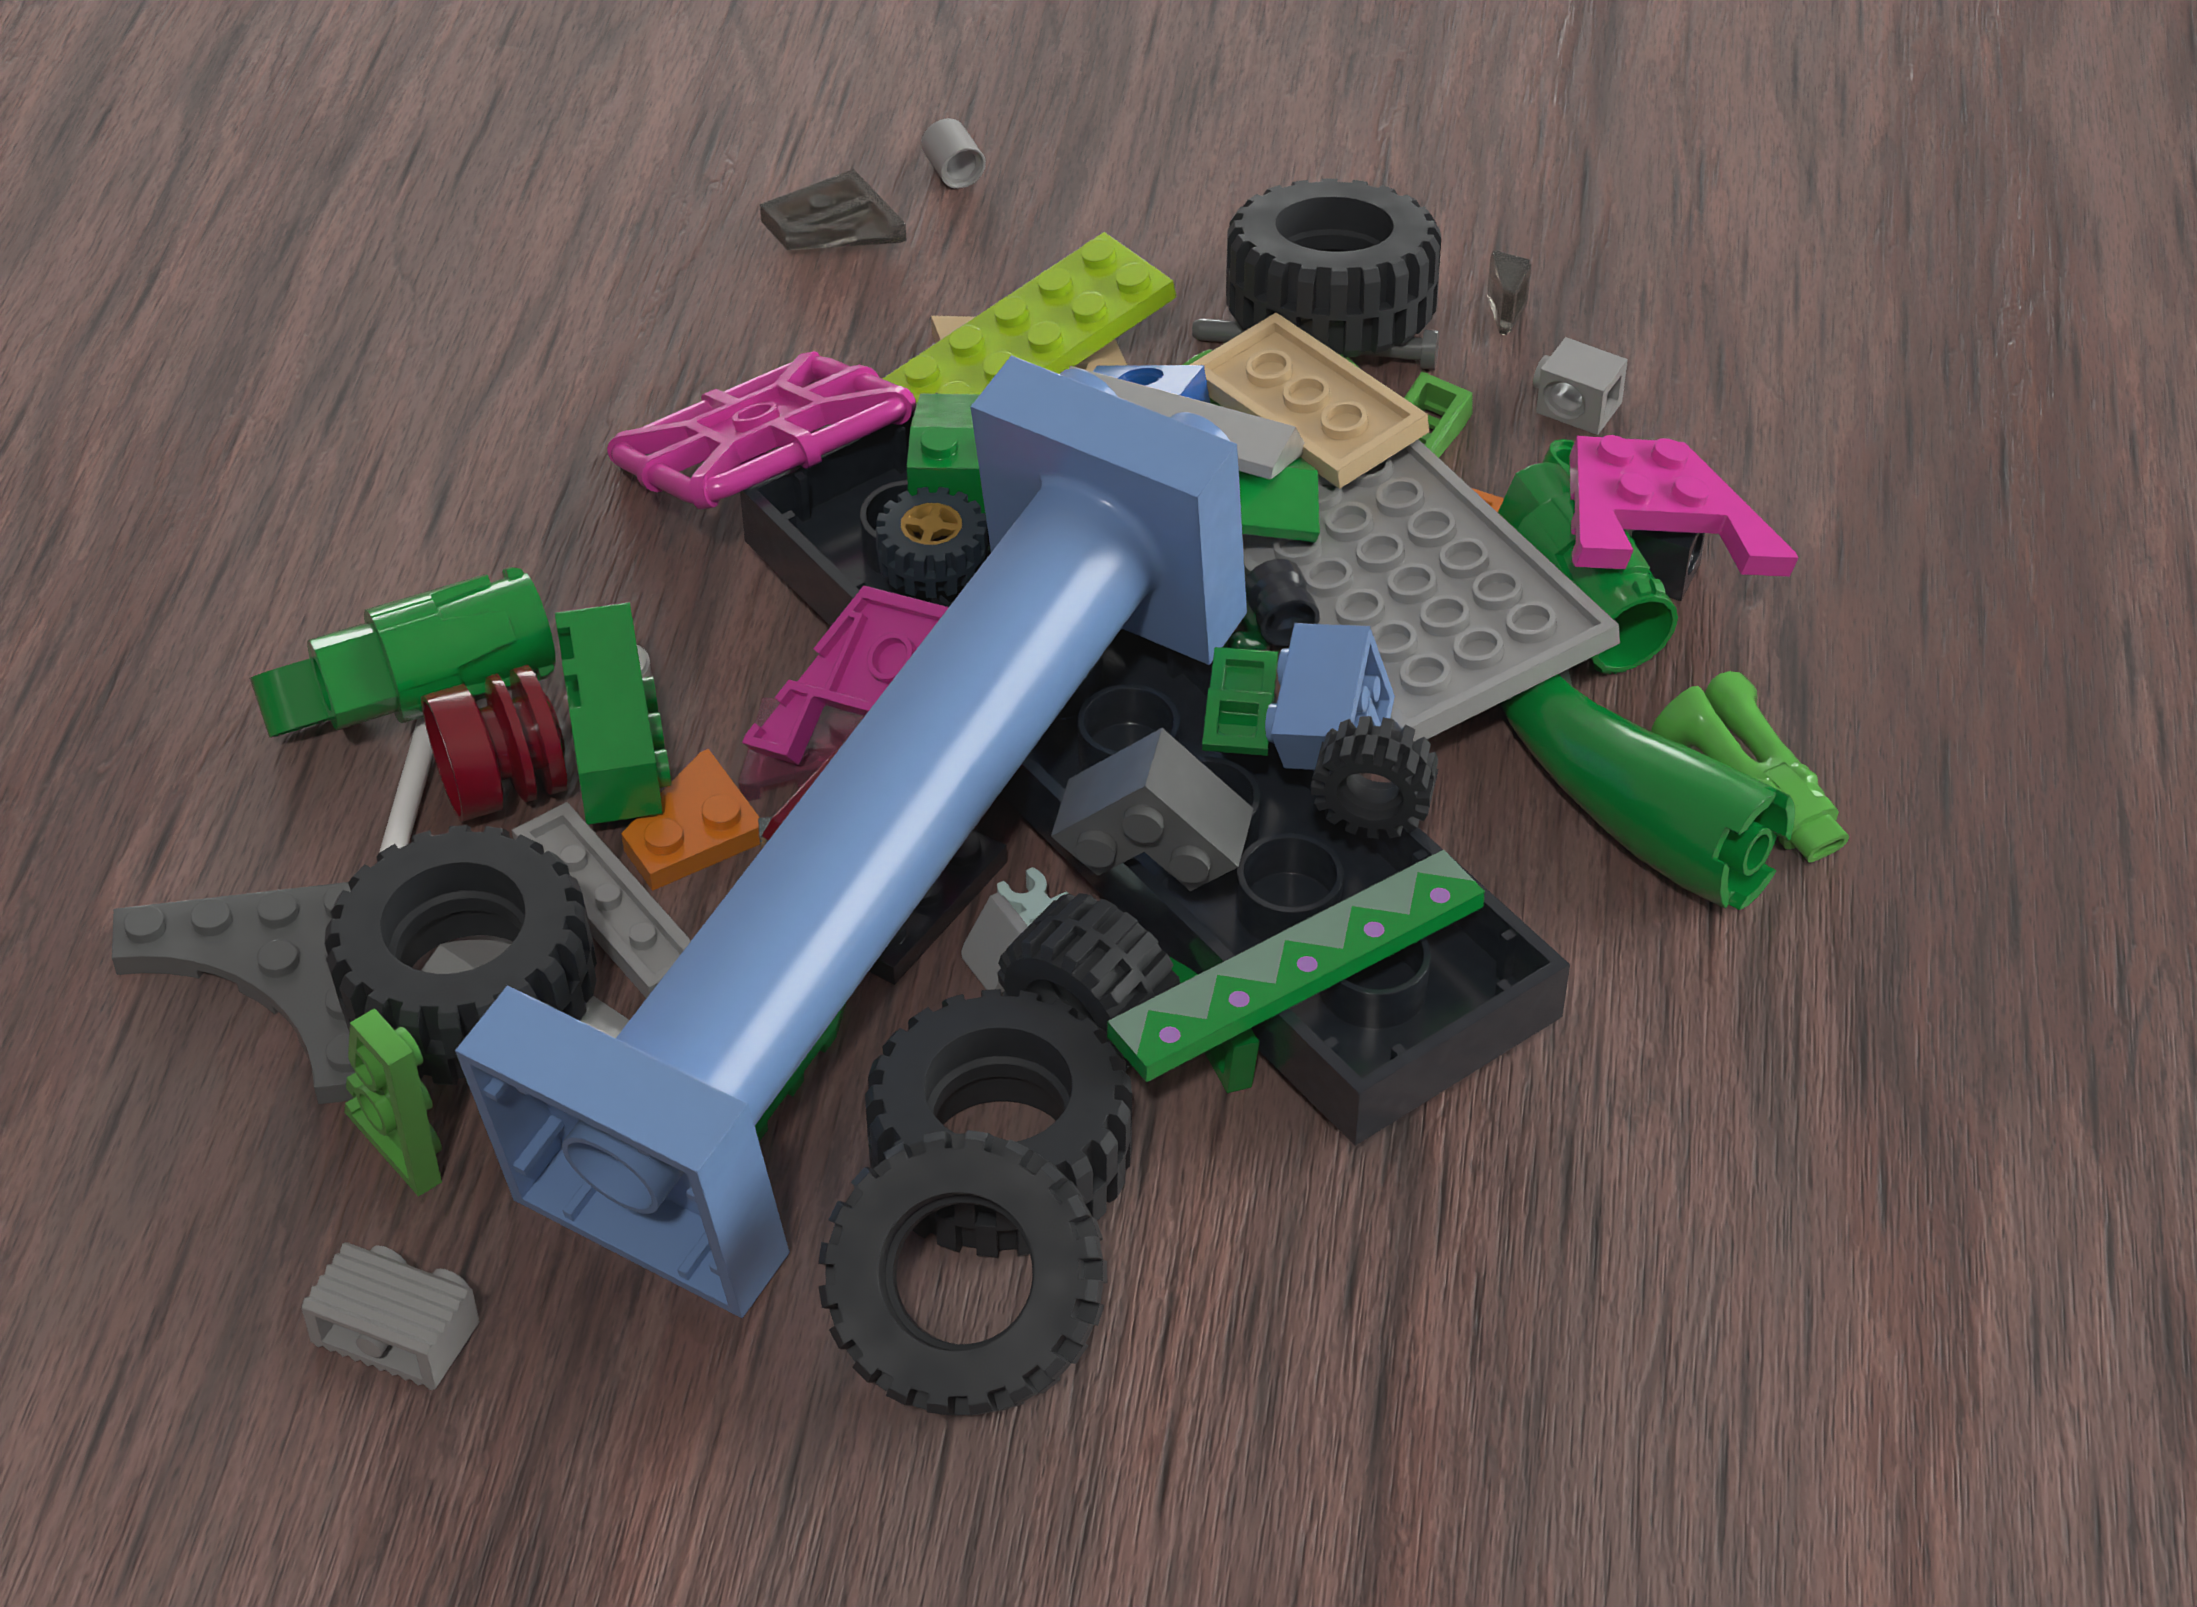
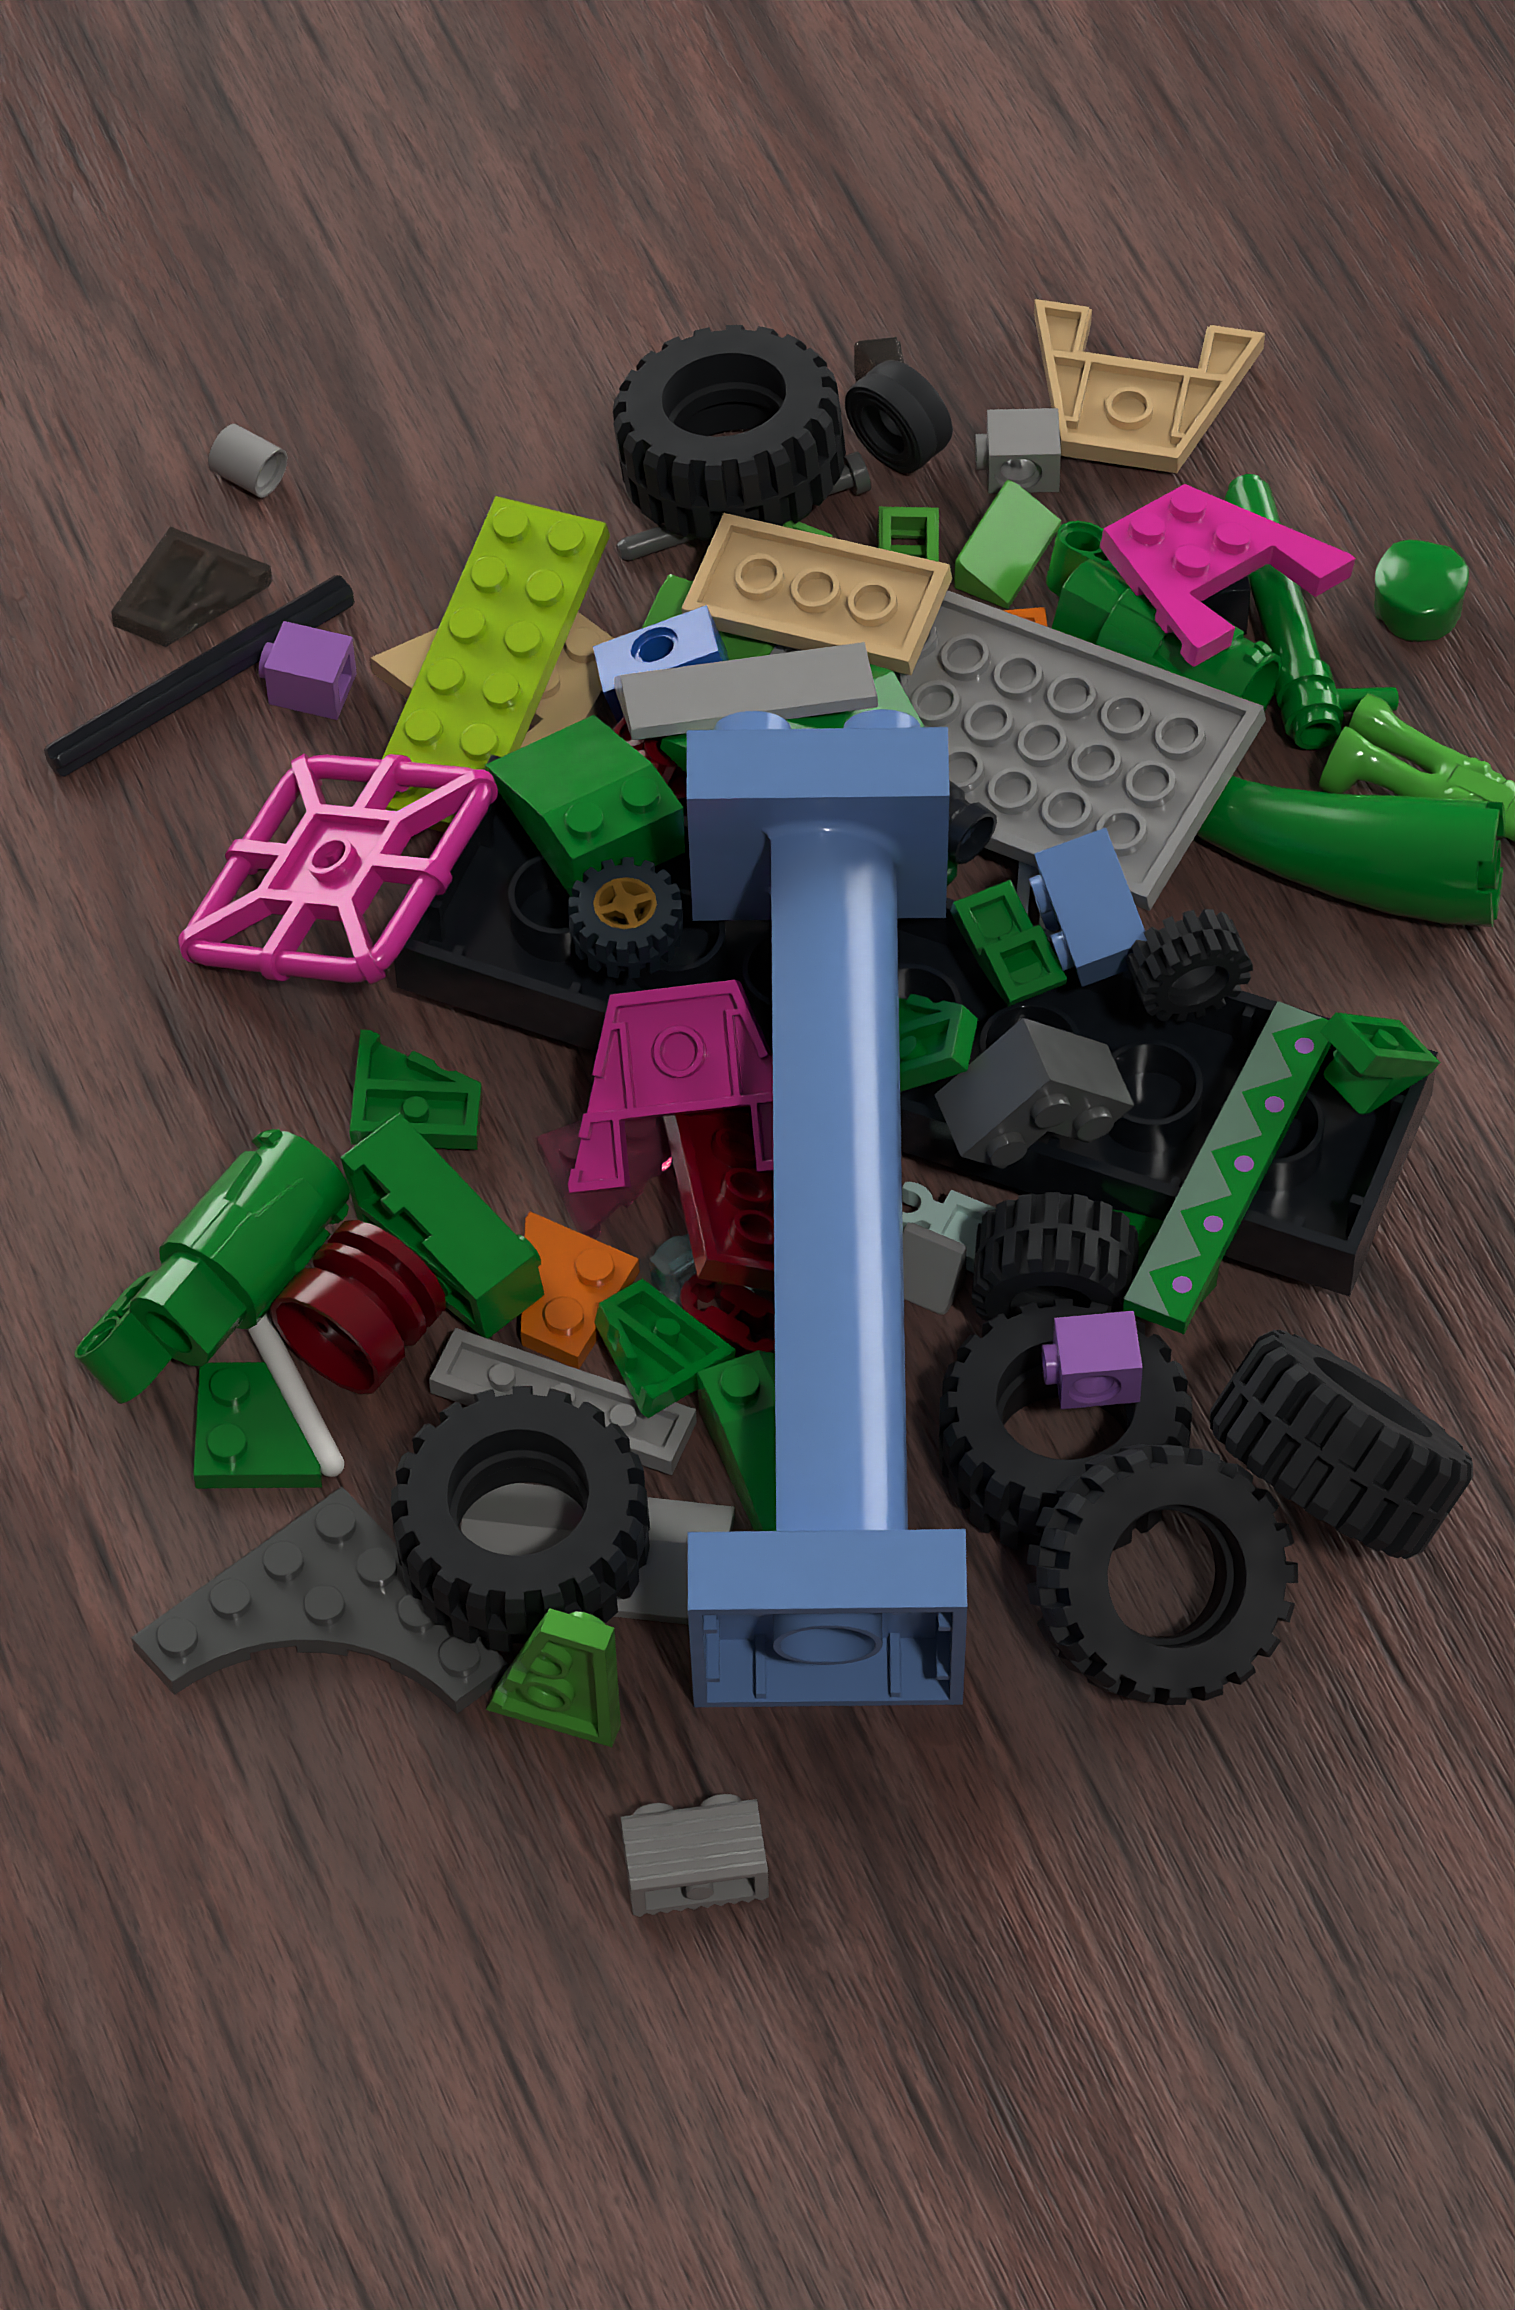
camera: 30 degrees left, 10 degrees up
none -> black axle [44,575,355,777]
none -> green wing [193,1362,322,1489]
none -> medium lavender brick [259,621,357,720]
none -> green wing [349,1029,483,1150]
none -> green wing [594,1278,736,1418]
none -> black tyre [845,360,953,473]
none -> green wing [899,994,978,1092]
none -> bright green slope [955,480,1061,609]
none -> tan wing [1034,299,1265,473]
none -> medium lavender brick [1042,1311,1143,1409]
none -> black tyre [1210,1329,1473,1559]
none -> green cylinder [1225,474,1399,750]
none -> green slope [1320,1012,1441,1115]
none -> green hair [1374,540,1469,642]

